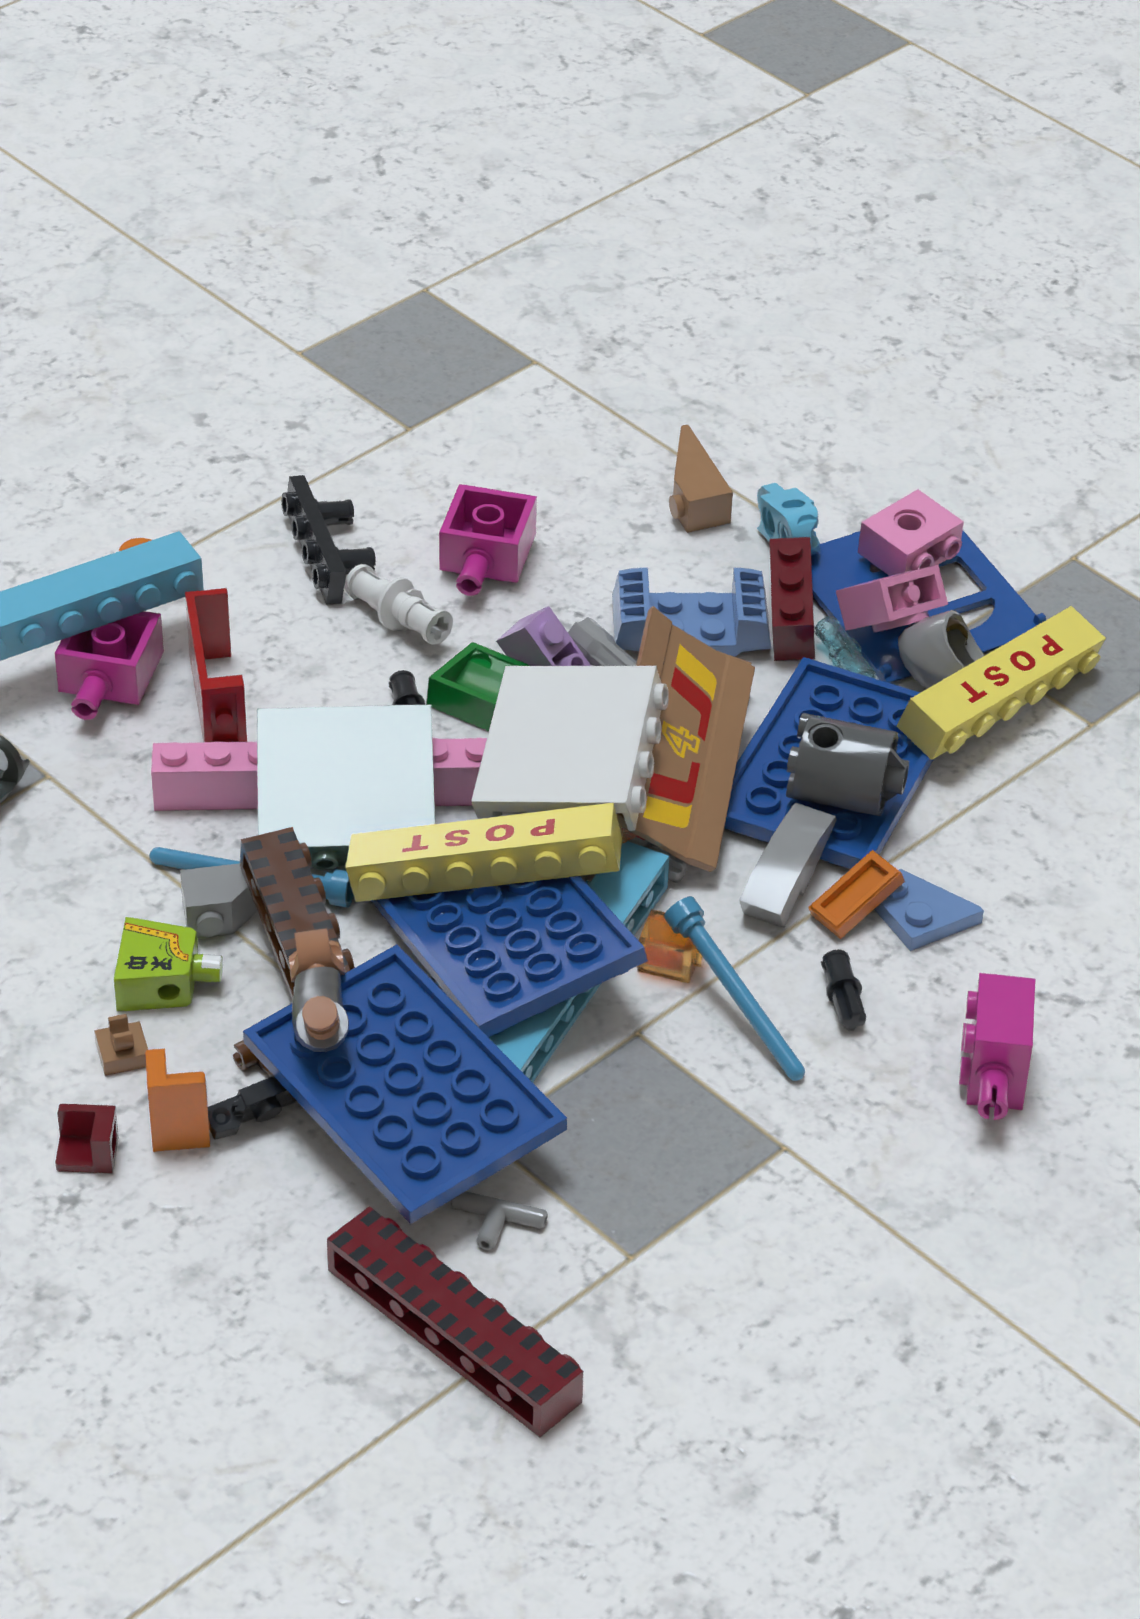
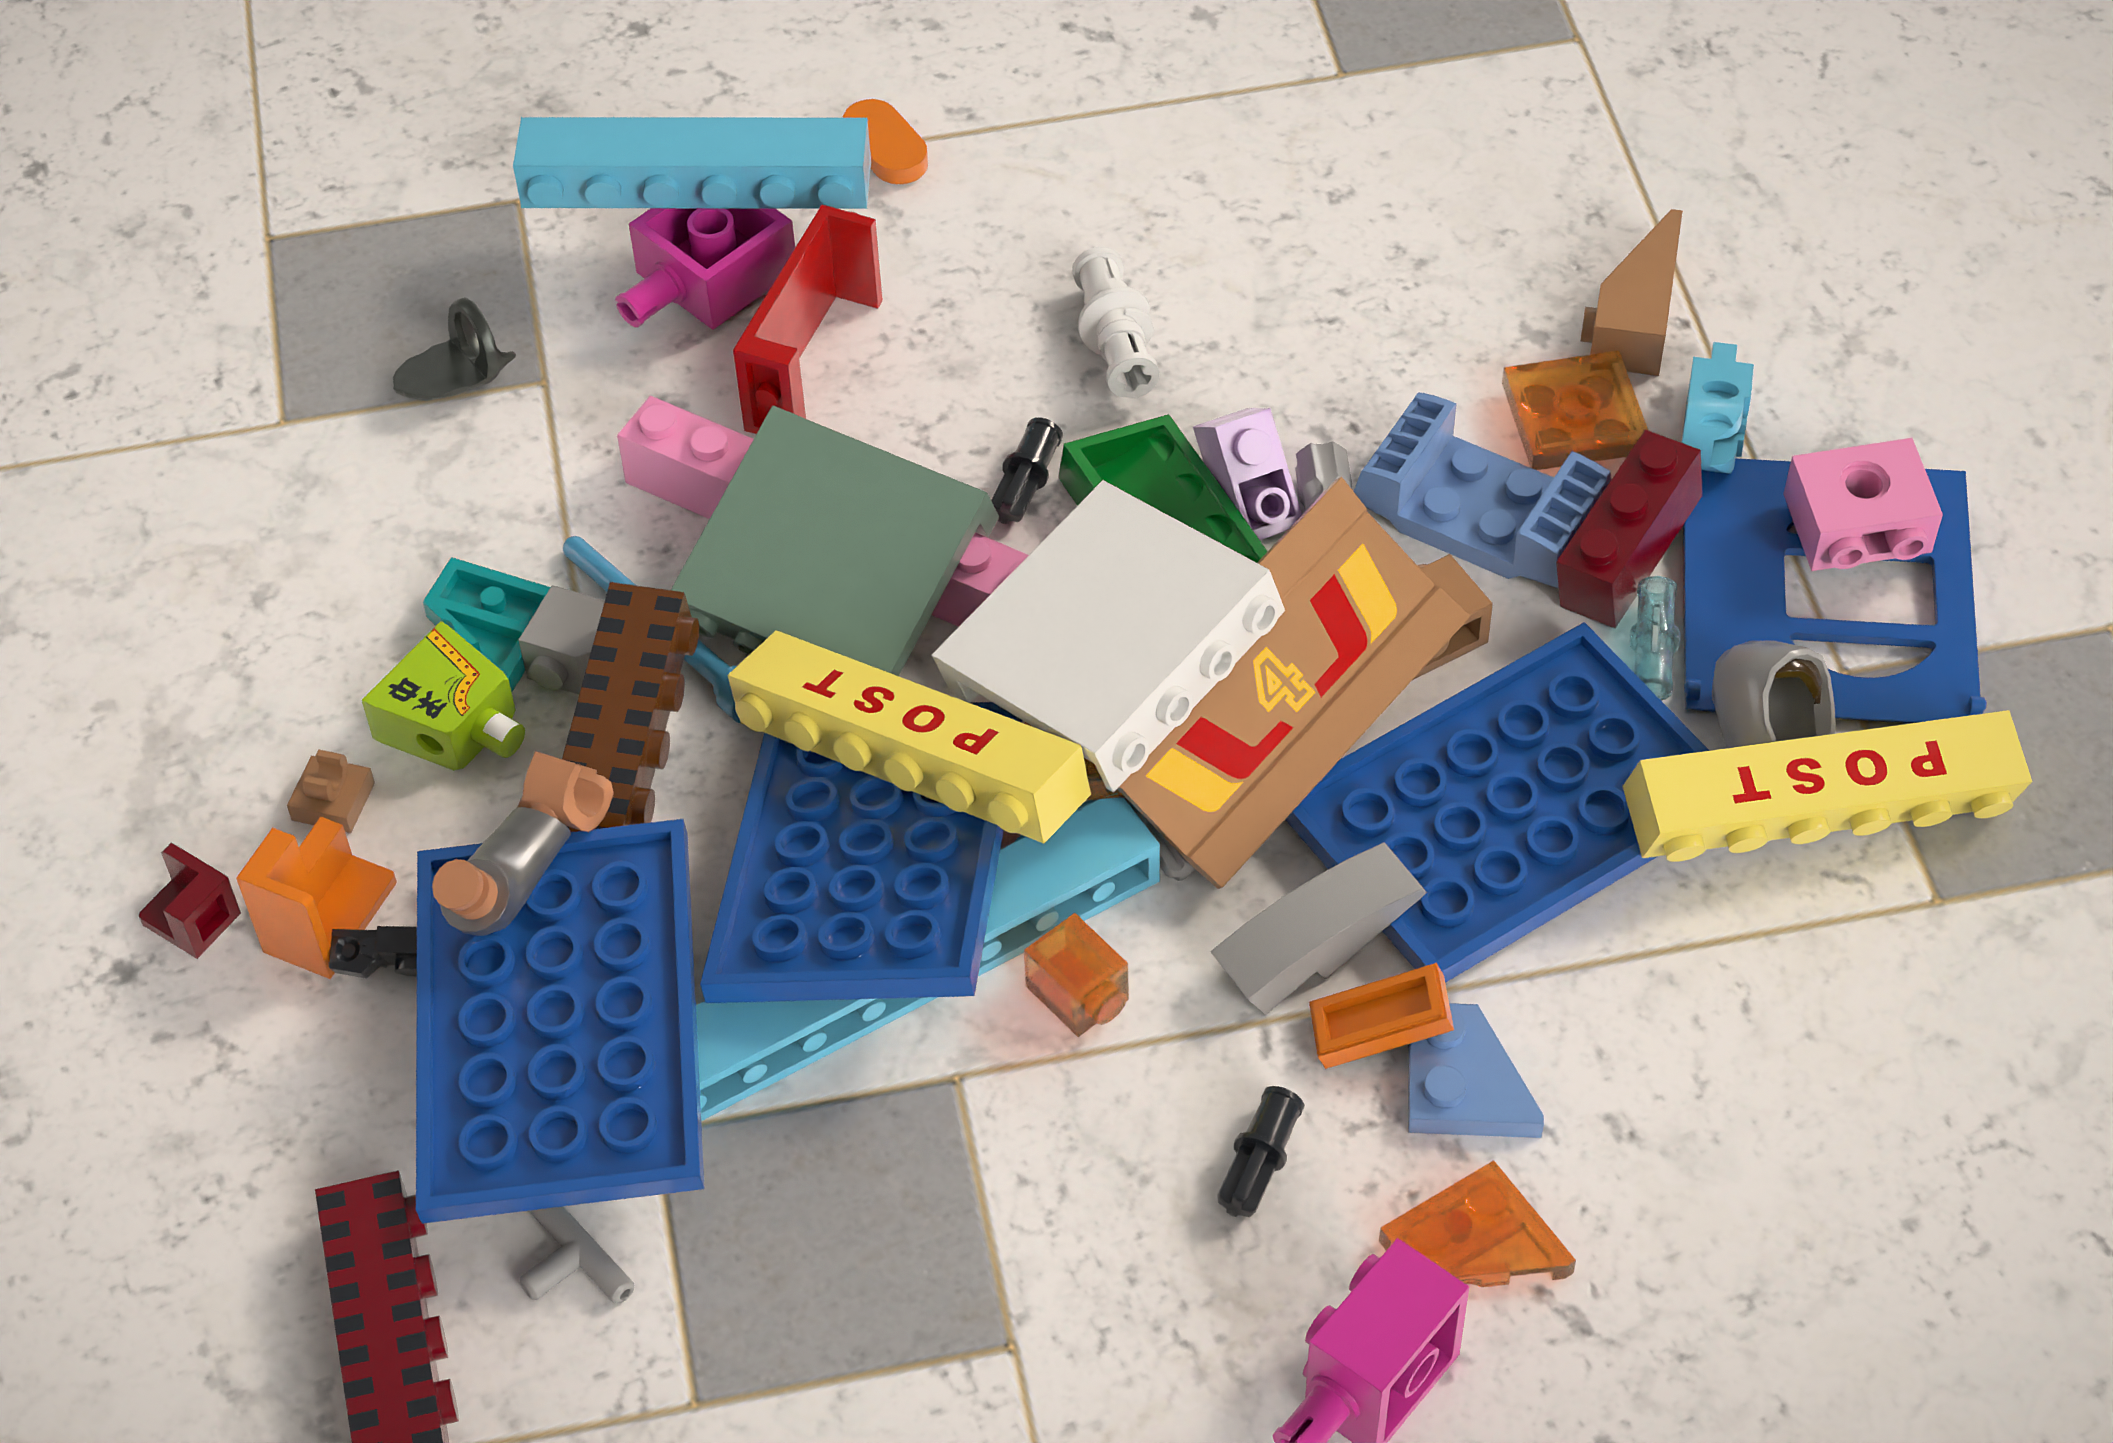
camera: 35 degrees right, 10 degrees up
black plate [281,475,376,605] -> none
dark pink brick [439,484,537,596] -> none
dark azure piece [664,896,805,1081] -> none
dark grey cylinder [786,713,909,817] -> none
bright pink brick [836,565,948,632] -> none
none -> teal wing [423,557,551,692]
none -> clear orange wing [1379,1160,1576,1288]
none -> clear orange plate [1502,350,1649,470]

